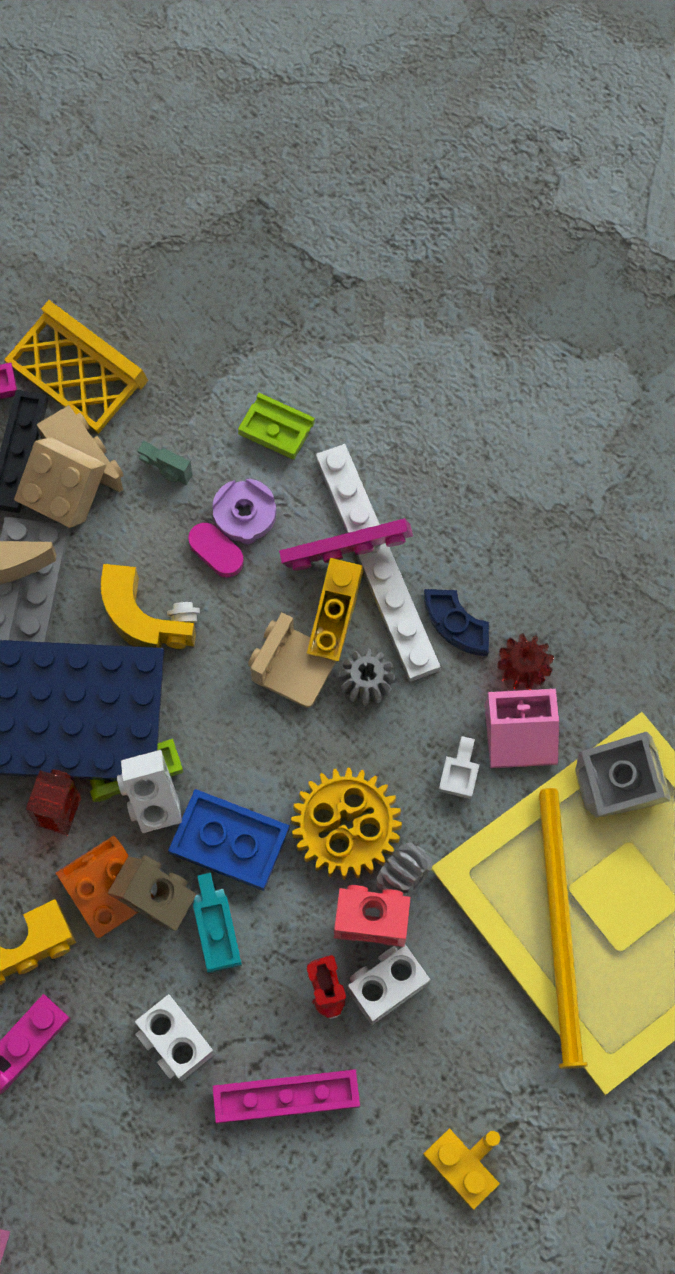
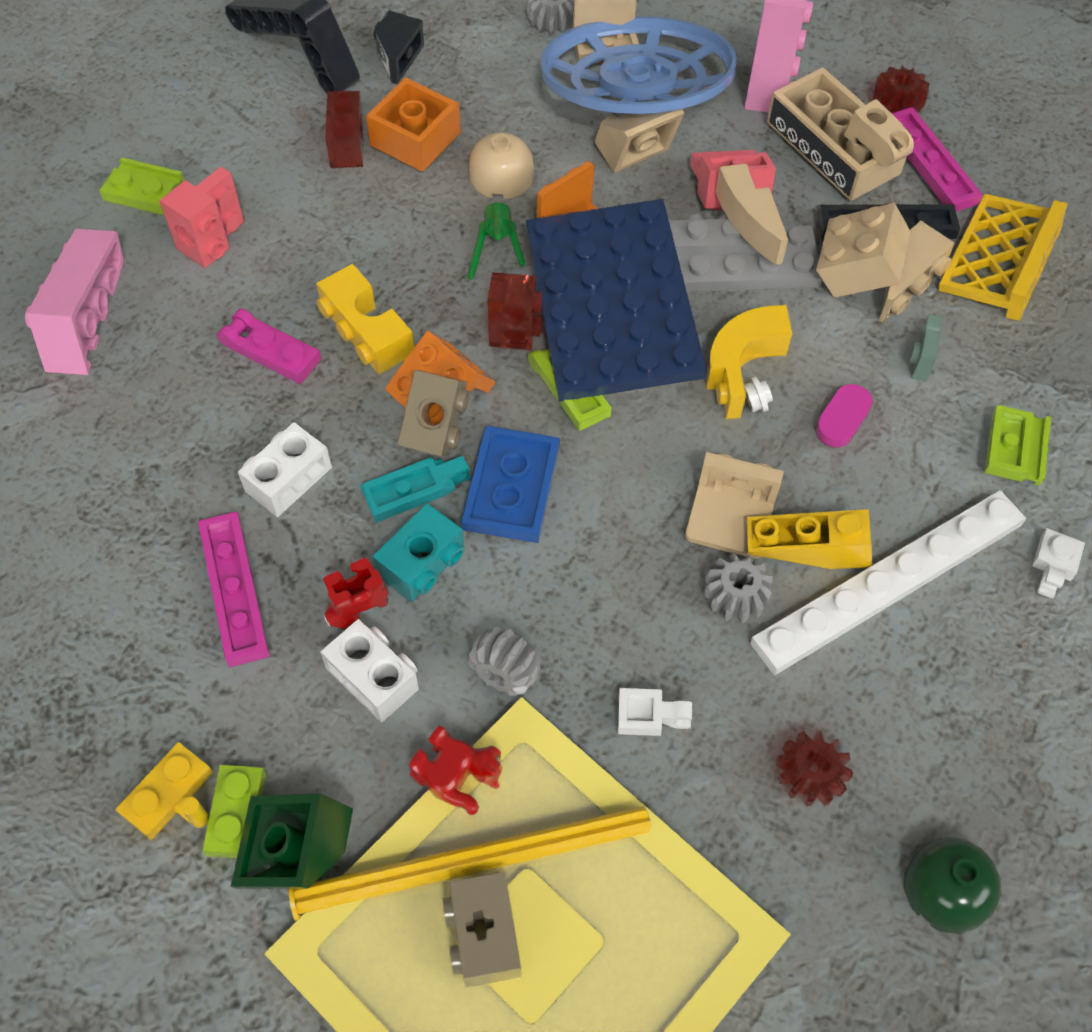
camera: 80 degrees right, 10 degrees down
white brick [117,750,182,833] -> none
lavender plate [213,479,276,544] -> none
dark pink plate [279,518,413,571] -> none
yellow gear [291,768,402,880] -> none
coral brick [334,885,411,947] -> none
dark blue tile [424,589,489,657] -> none
bright pink slope [485,689,559,768] -> none
light grey slope [575,731,670,818] -> none
none -> lime plate [202,765,266,859]
none -> dark green slope [231,793,353,889]
none -> teal brick [372,503,465,603]
none -> red animal [409,725,503,815]
none -> dark tan brick [442,872,521,988]
none -> dark green cylinder [904,837,1001,934]
none -> white plate [1032,528,1085,599]

